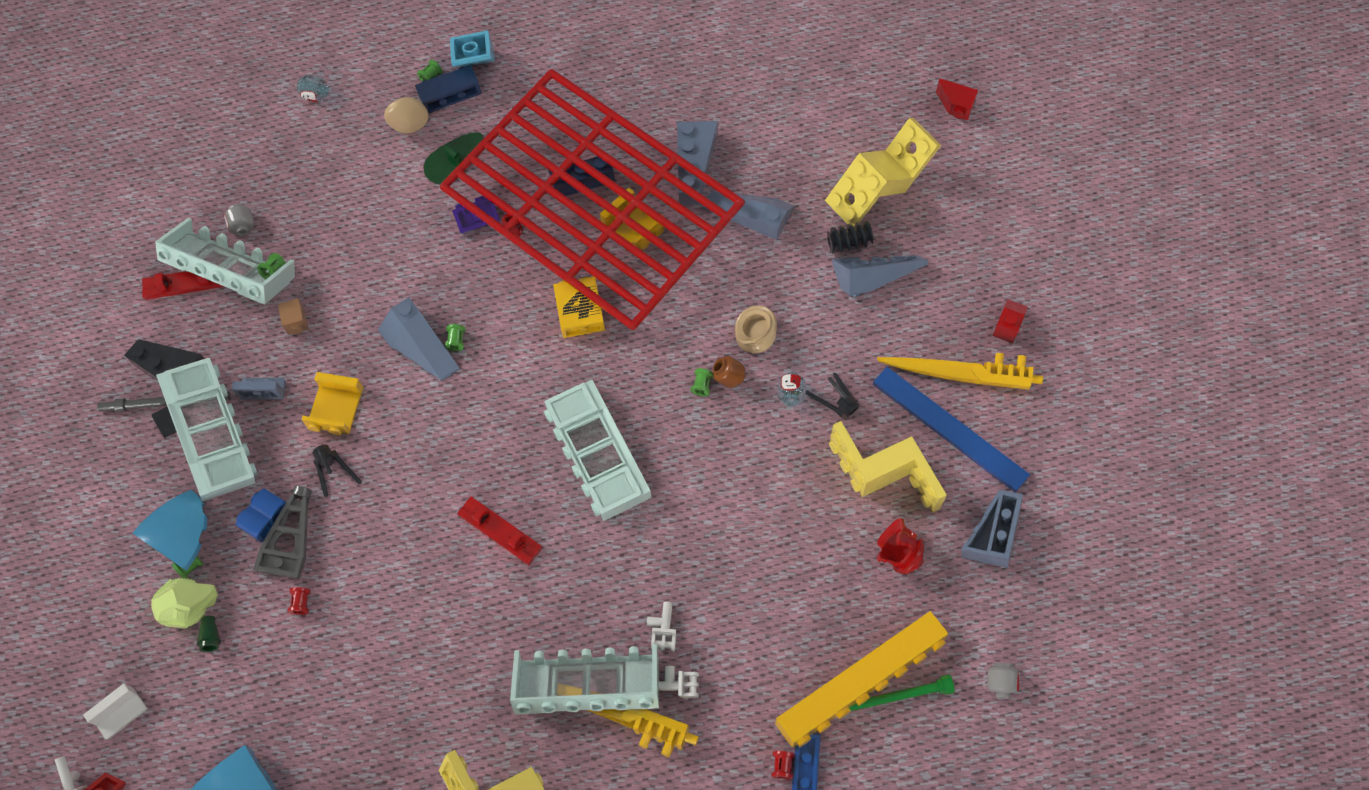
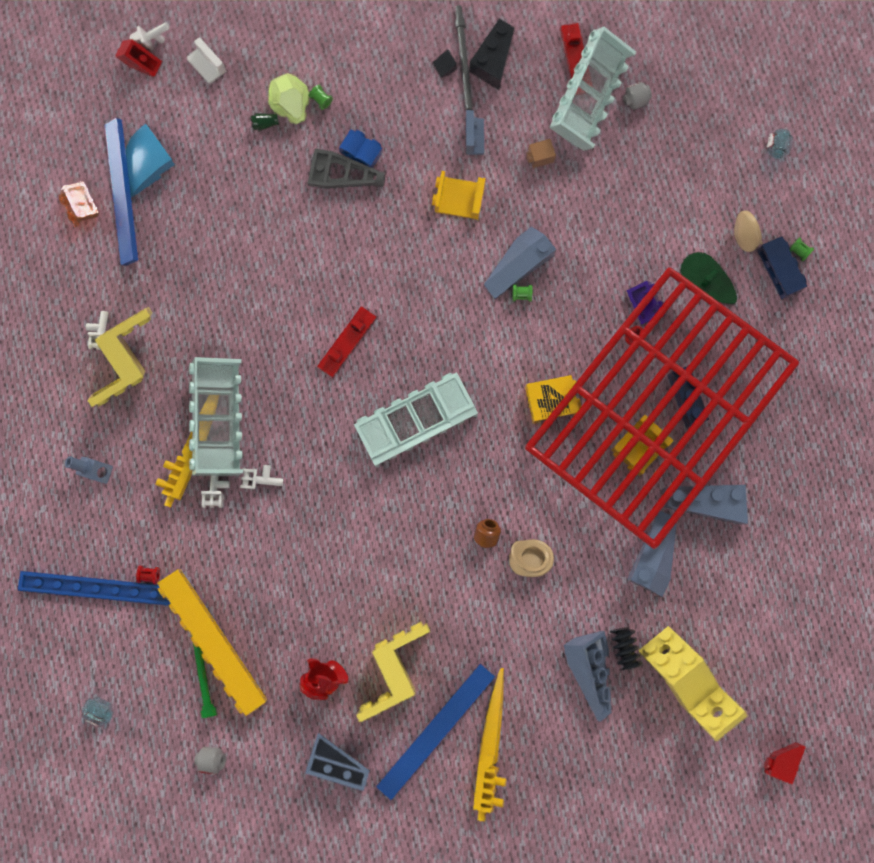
camera: 85 degrees right, 15 degrees up
dark azure brick [132,490,207,571] -> none
light aqua window [156,358,258,502] -> none
bright green bush [257,253,286,279] -> none
red bush [287,587,311,615] -> none
black plant [312,444,362,497] -> none
medium azure slope [450,30,495,69] -> none
bright green bush [690,368,714,396] -> none
clear light blue head [777,372,806,406] -> none
black plant [805,373,860,417] -> none
red slope [992,299,1028,344] -> none

